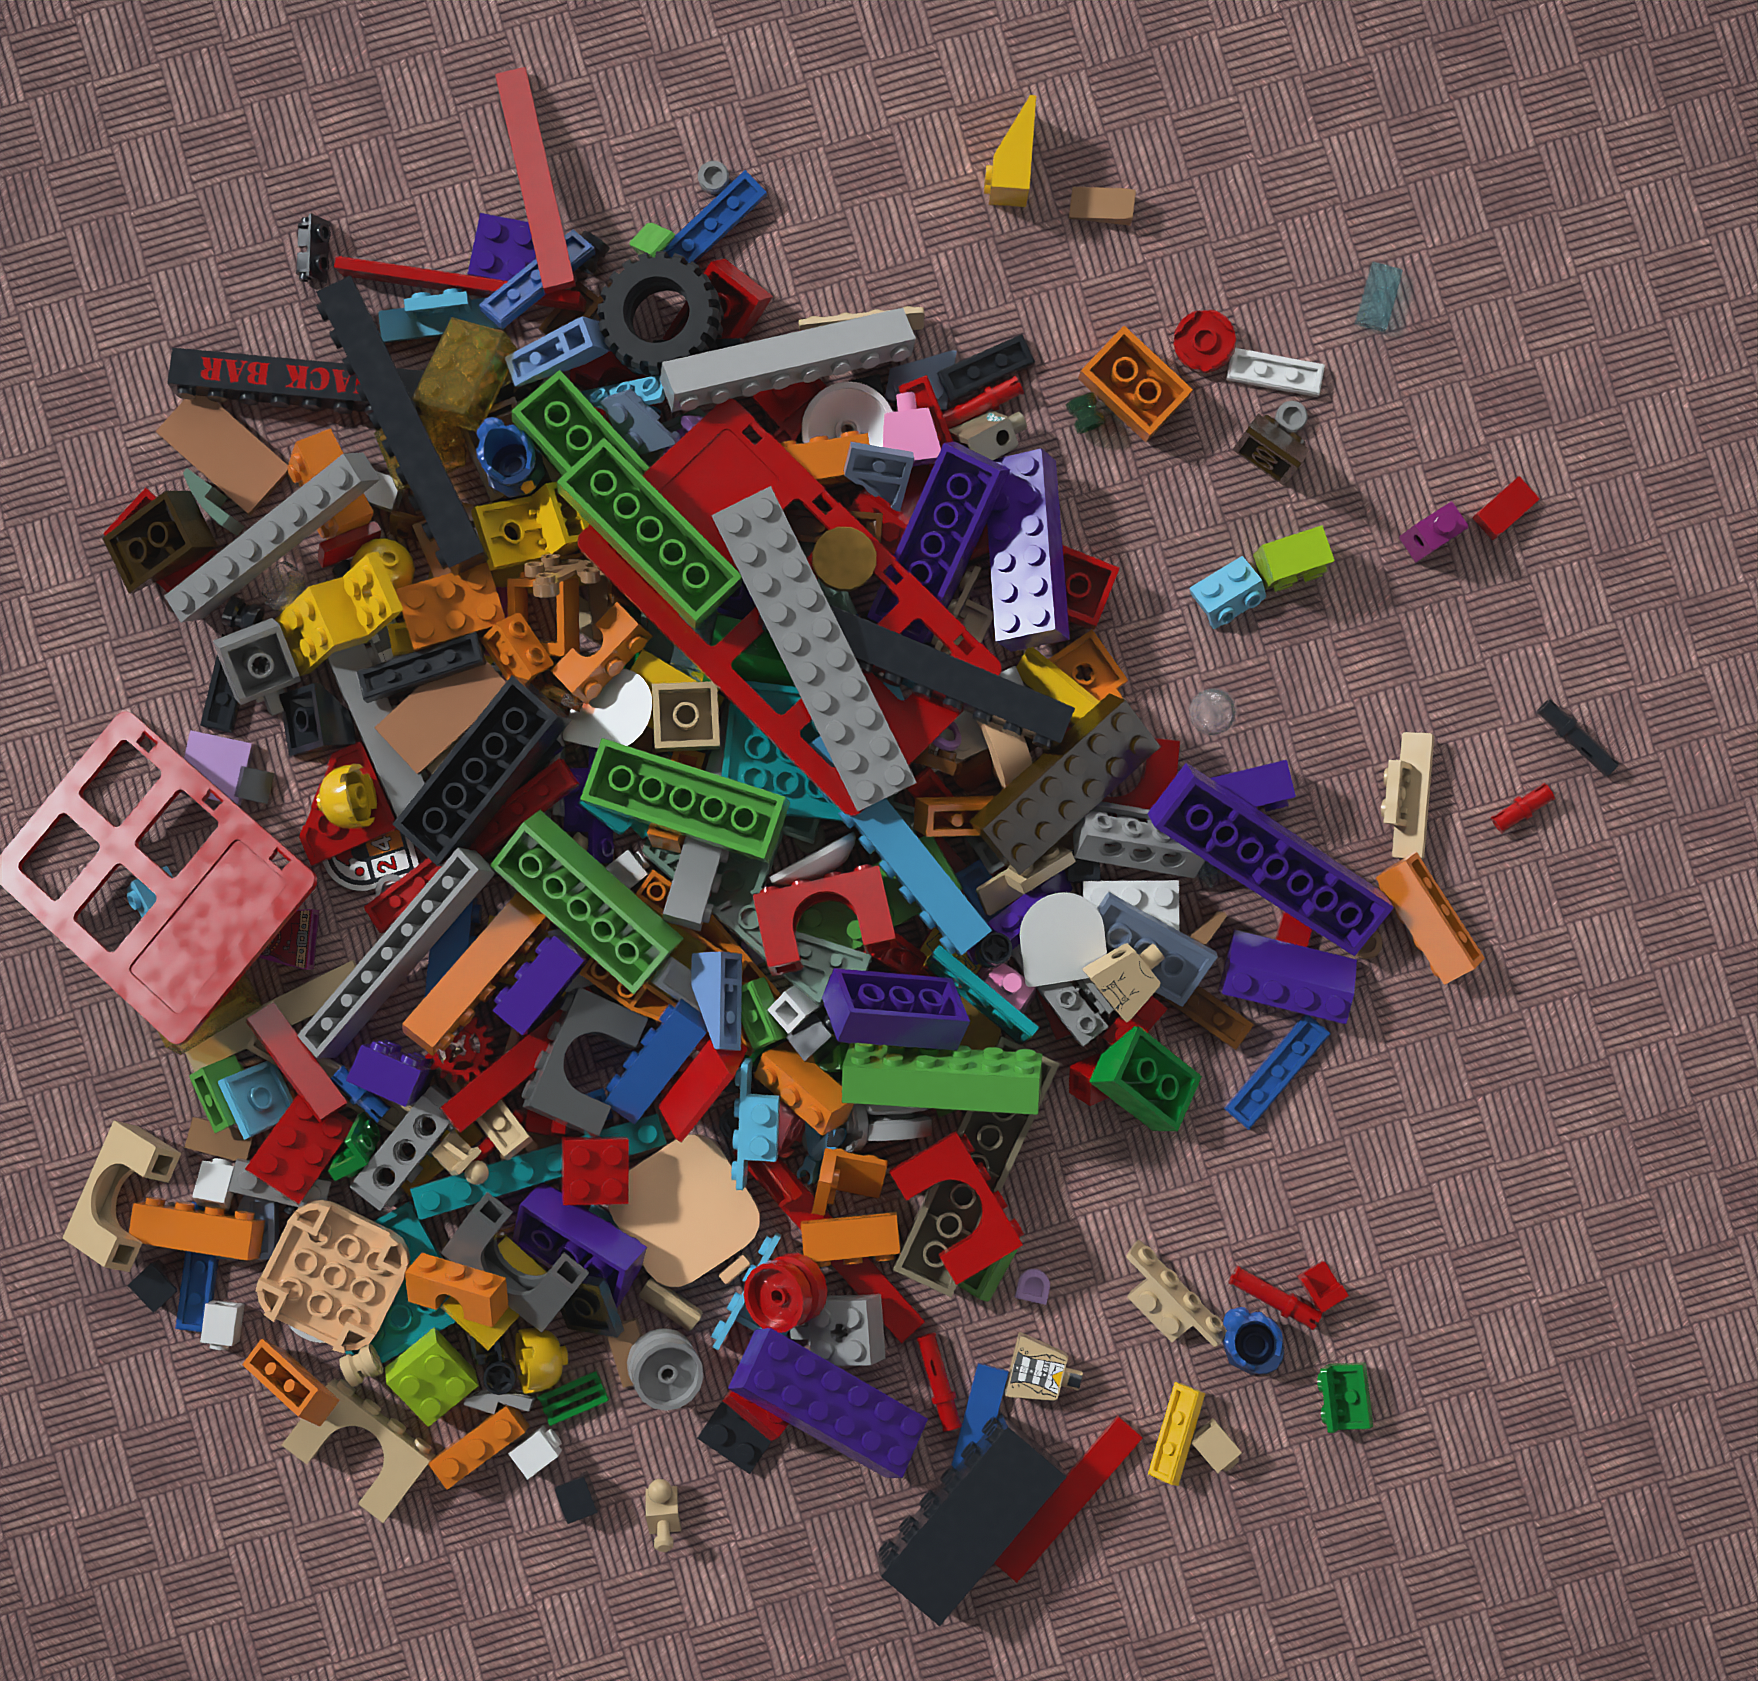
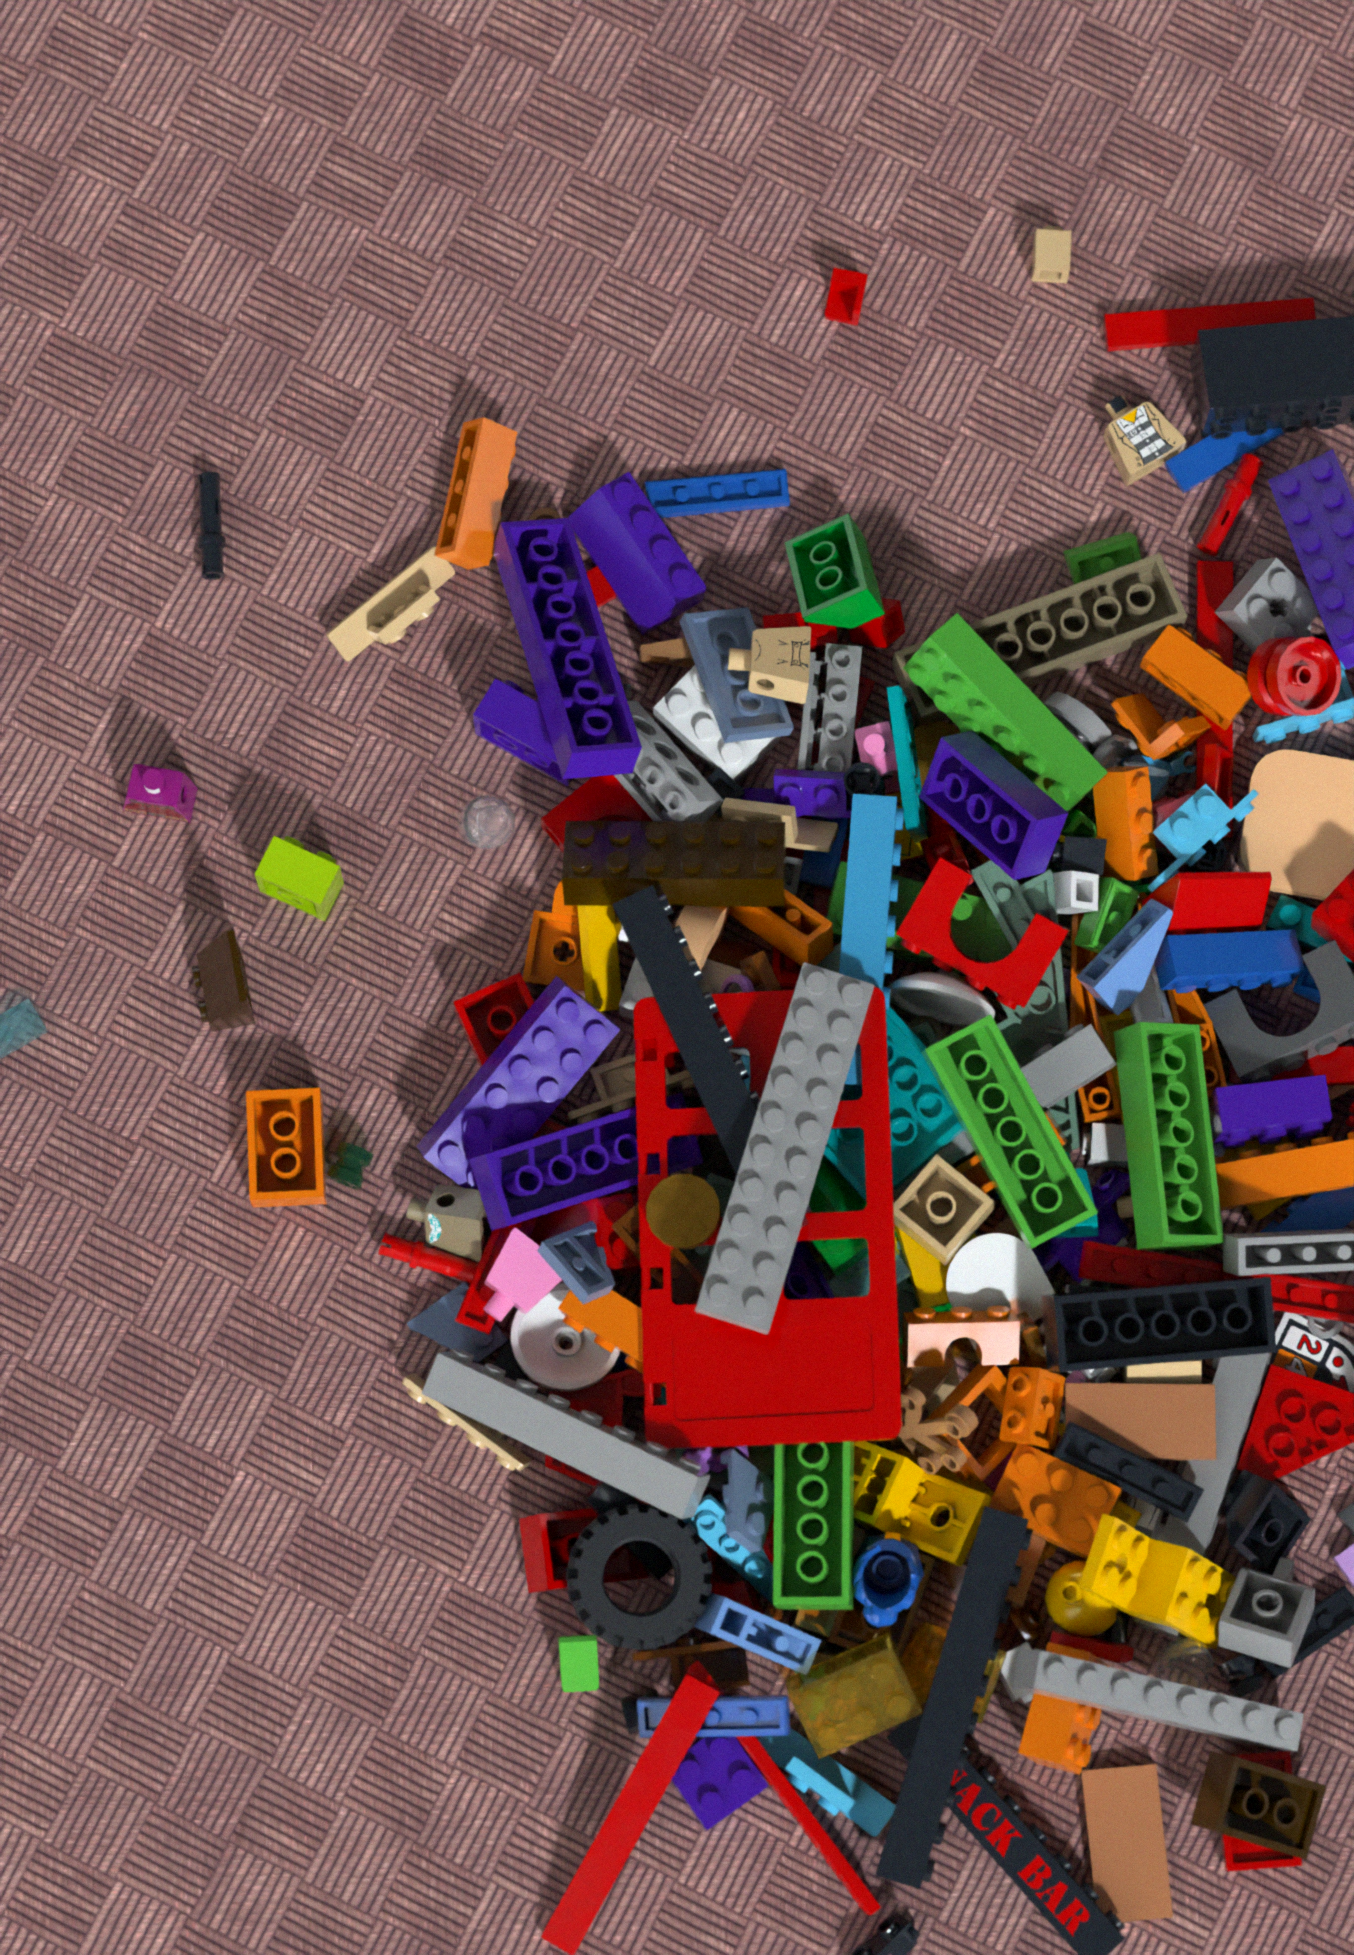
camera: 140 degrees left, 10 degrees down
sand green slope [183,468,245,536] -> none
yellow cylinder [317,764,377,828] -> none
bright green brick [557,438,742,629] -> none
blue plate [663,170,767,263] -> none
light grey tile [698,161,730,194] -> none
light nougat tile [719,1252,752,1284] -> none
red arch [890,1131,1025,1285] -> none
black tile [937,334,1035,402] -> none
yellow slope [984,95,1036,207] -> none
lavender tile [1015,1269,1050,1305] -> none
white sticker [1020,893,1107,987] -> none
medium nougat slope [1069,187,1136,226] -> none
tan bracket [1126,1240,1227,1348] -> none
yellow tile [1148,1382,1206,1486] -> none
reddish brown plate [1157,985,1254,1050] -> none
red tile [1173,309,1237,373] -> none
medium azure bracket [1189,556,1266,629] -> none
piece [1222,1307,1285,1375] -> none
white tile [1226,348,1325,397] -> none
red pin [1228,1265,1322,1330] -> none
light grey tile [1275,401,1308,434] -> none
green bracket [1317,1362,1373,1433] -> none
red slope [1472,476,1540,541] -> none
red pin [1490,783,1556,834] -> none

